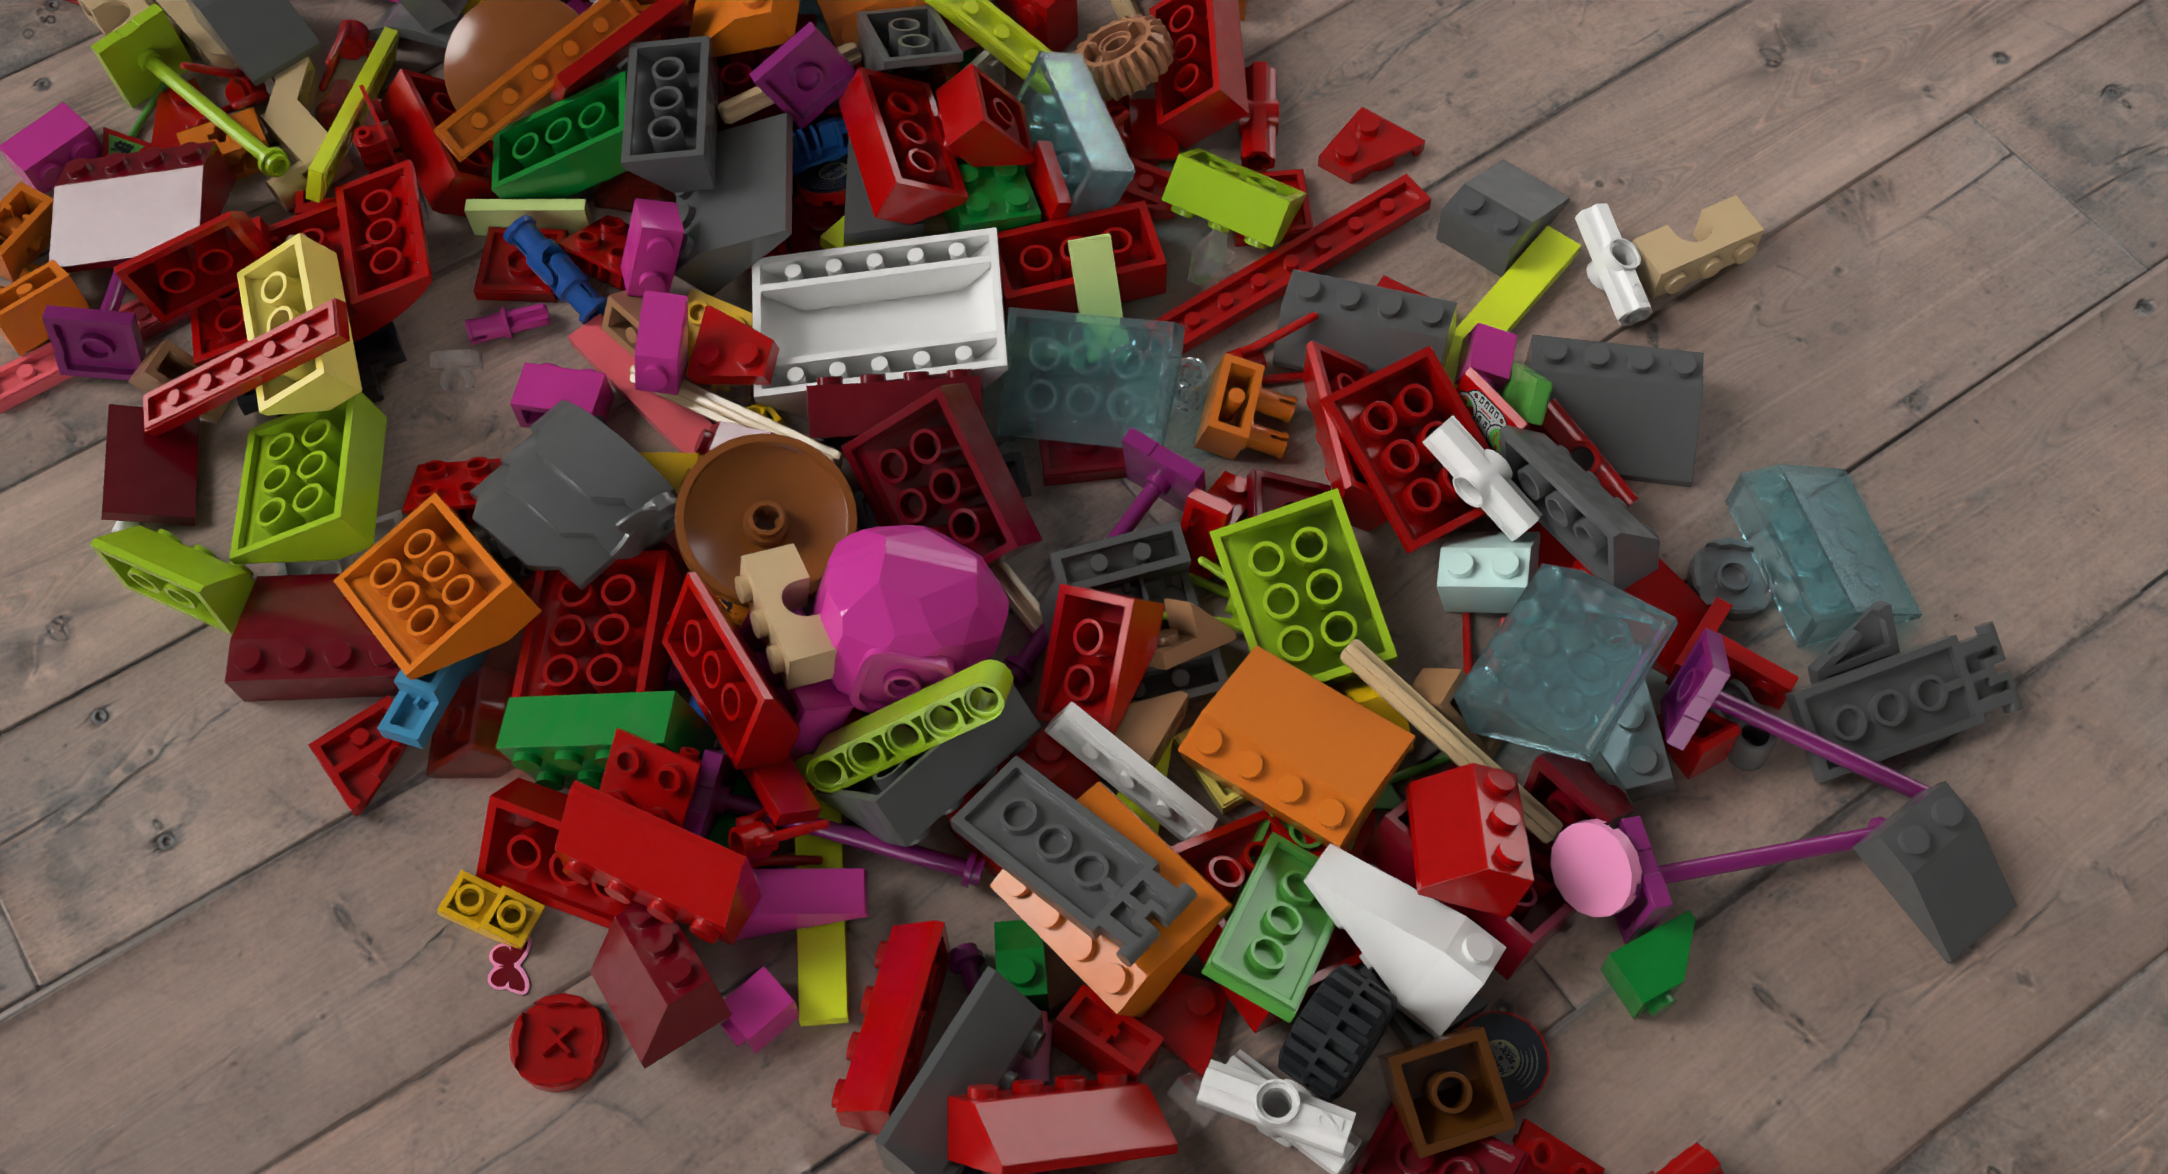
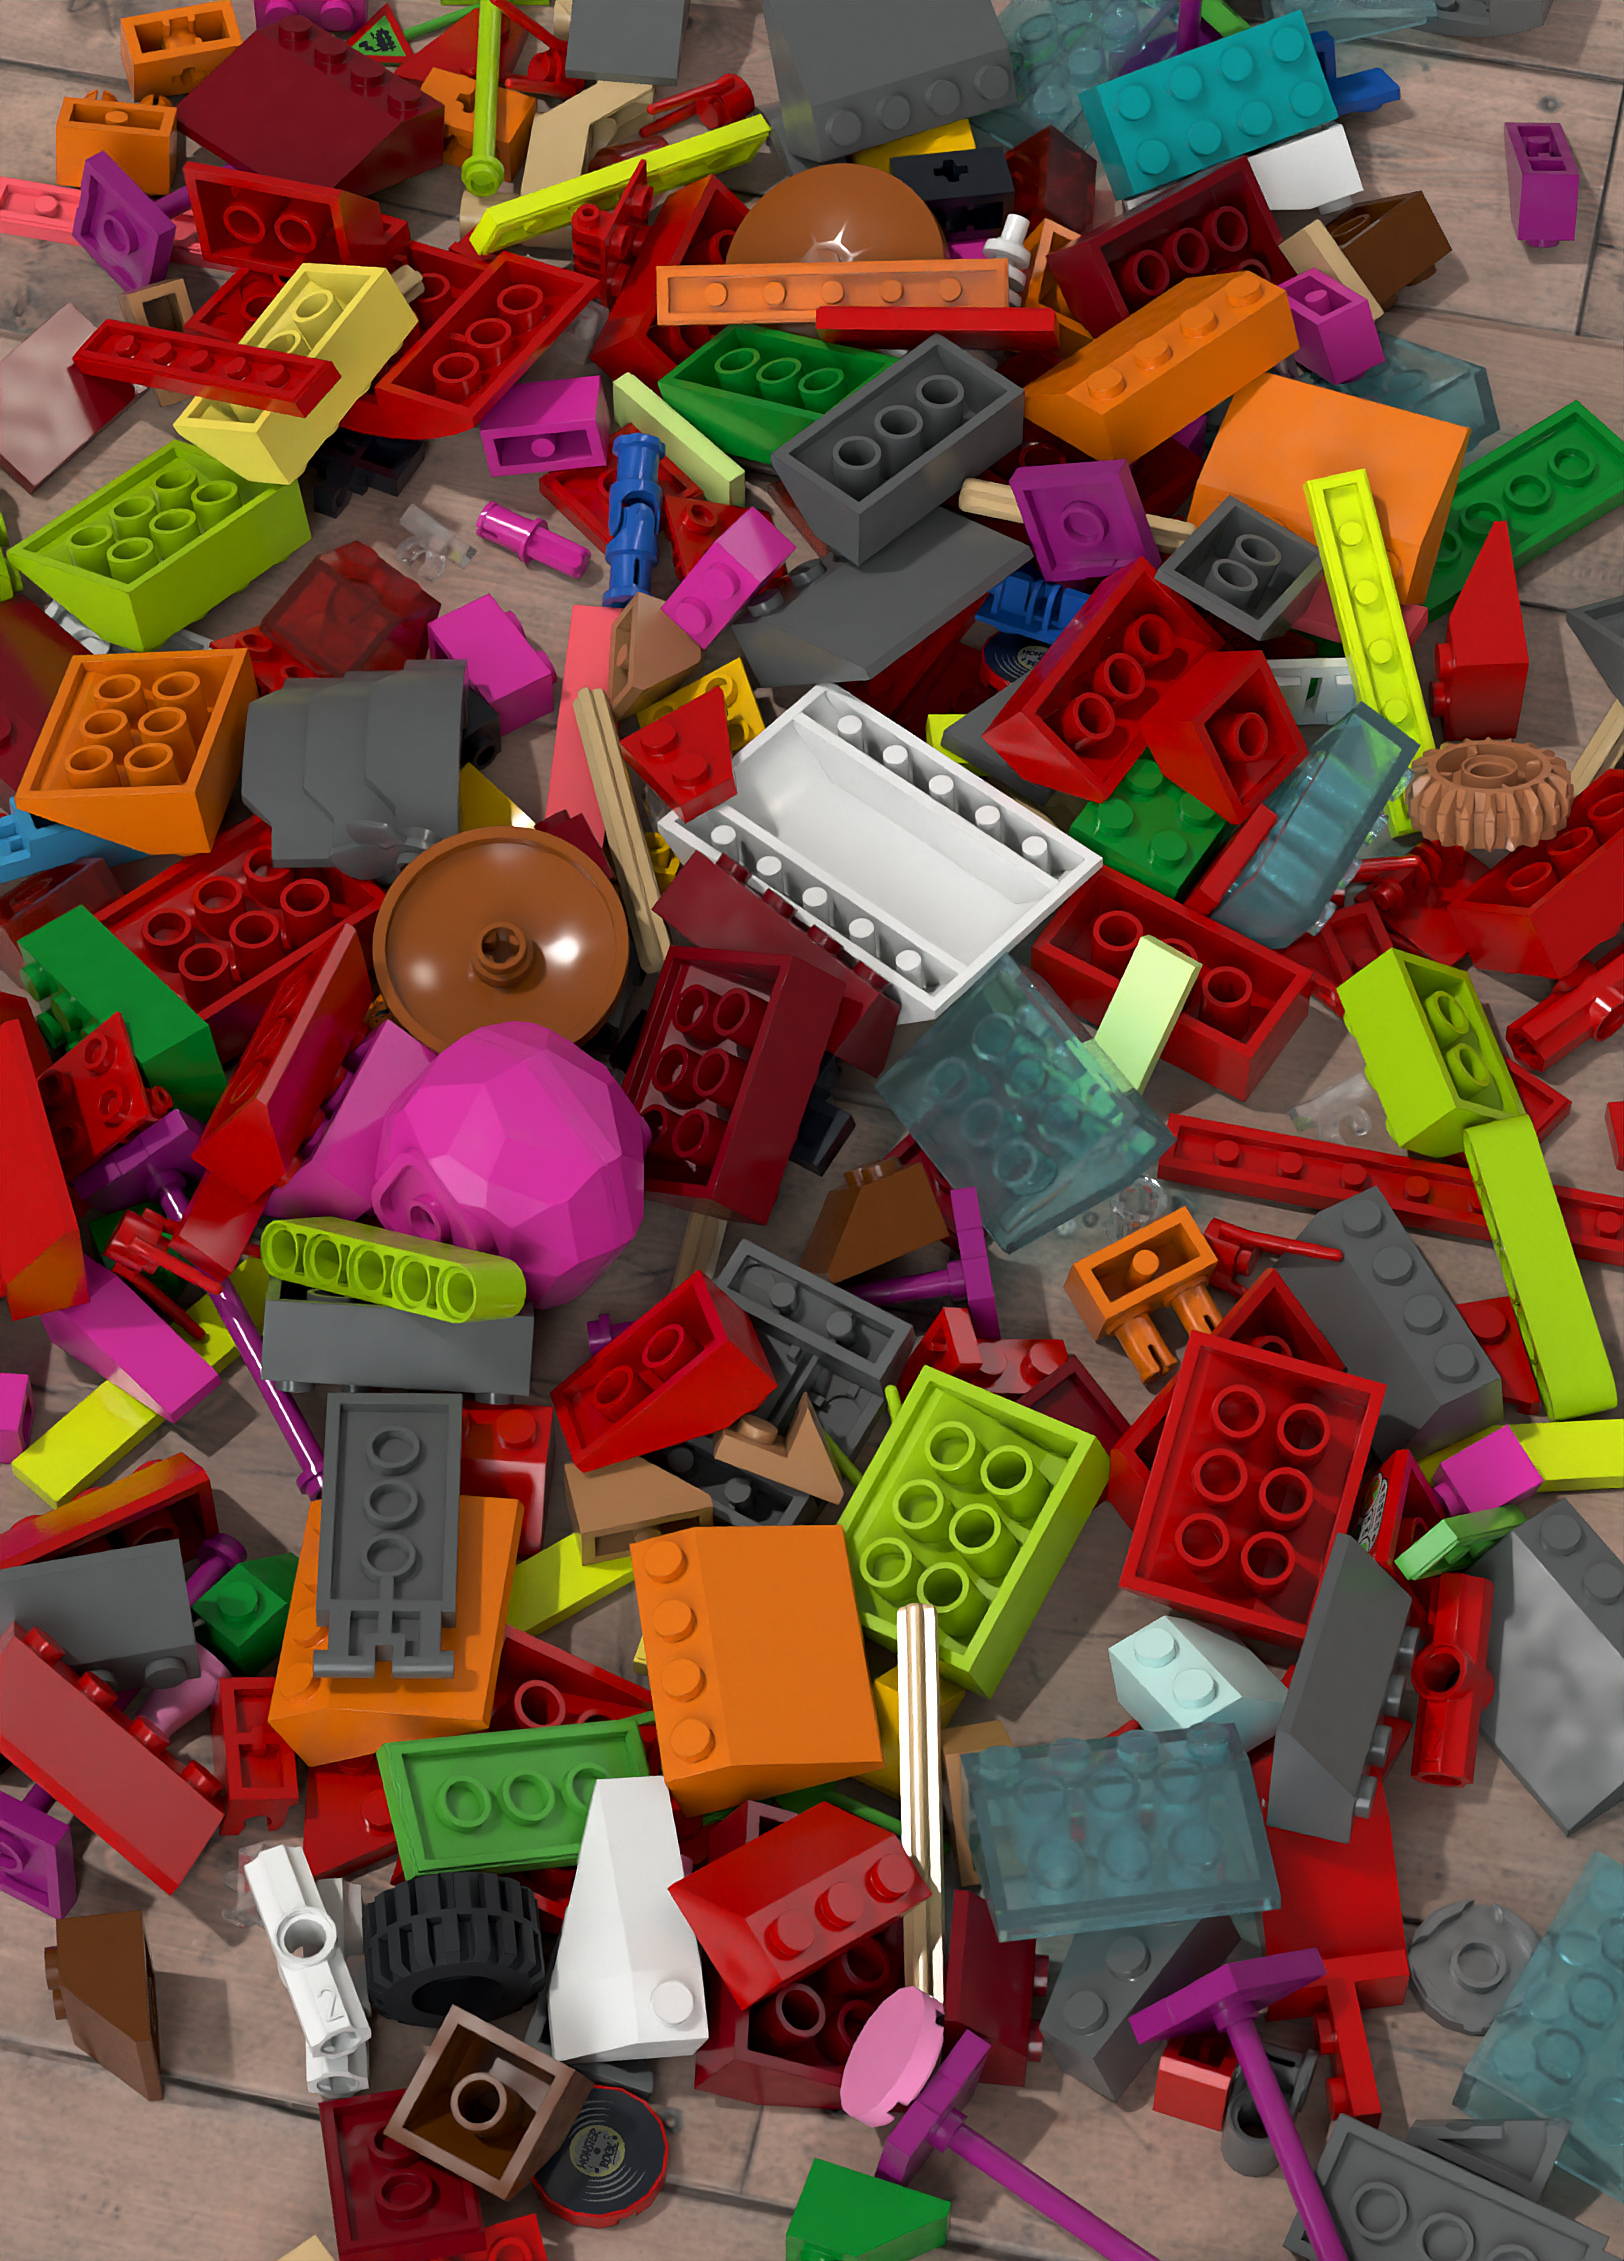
camera: 45 degrees right, 5 degrees down
dark pink slope [634,290,688,395] -> none
tan arch [735,543,837,690] -> none
white tile [1045,701,1218,842] -> none
white piece [1422,415,1543,541] -> none
none -> clear red slope [259,540,442,678]
none -> dark pink brick [480,375,611,477]
none -> reddish brown slope [798,1156,950,1284]
none -> lime beam [1462,1113,1618,1422]

